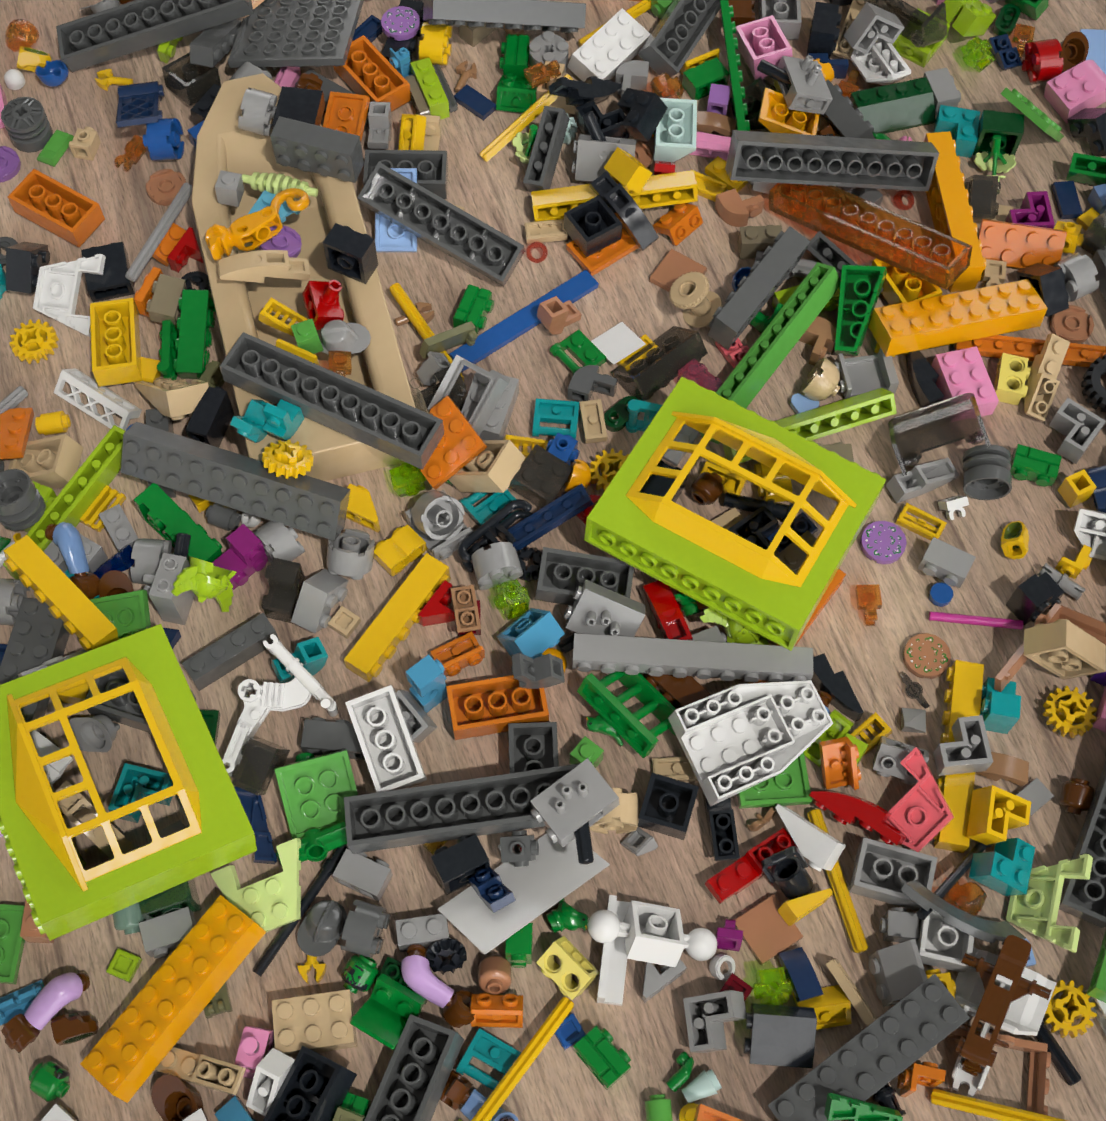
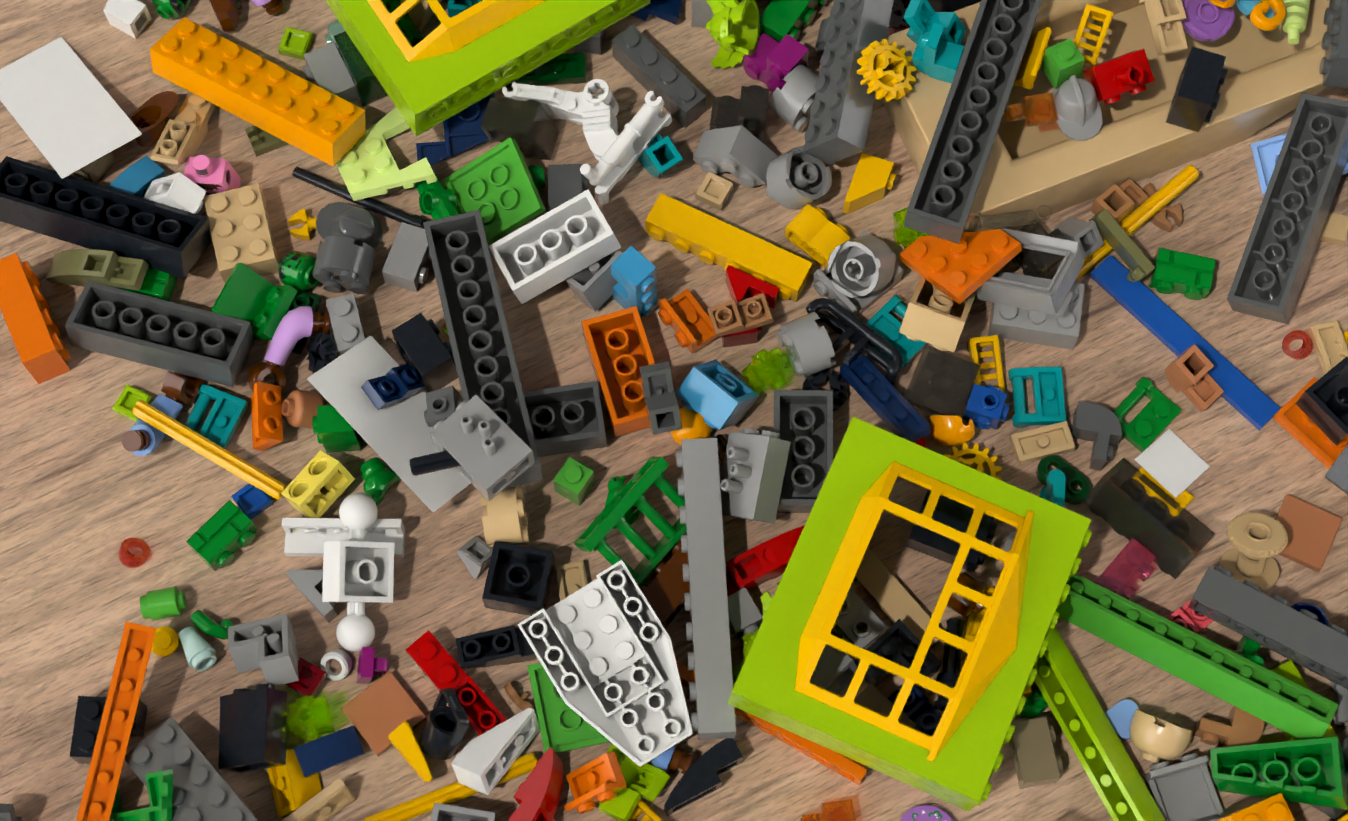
camera: 85 degrees right, 5 degrees up
none -> medium nougat brick [1091,178,1149,224]

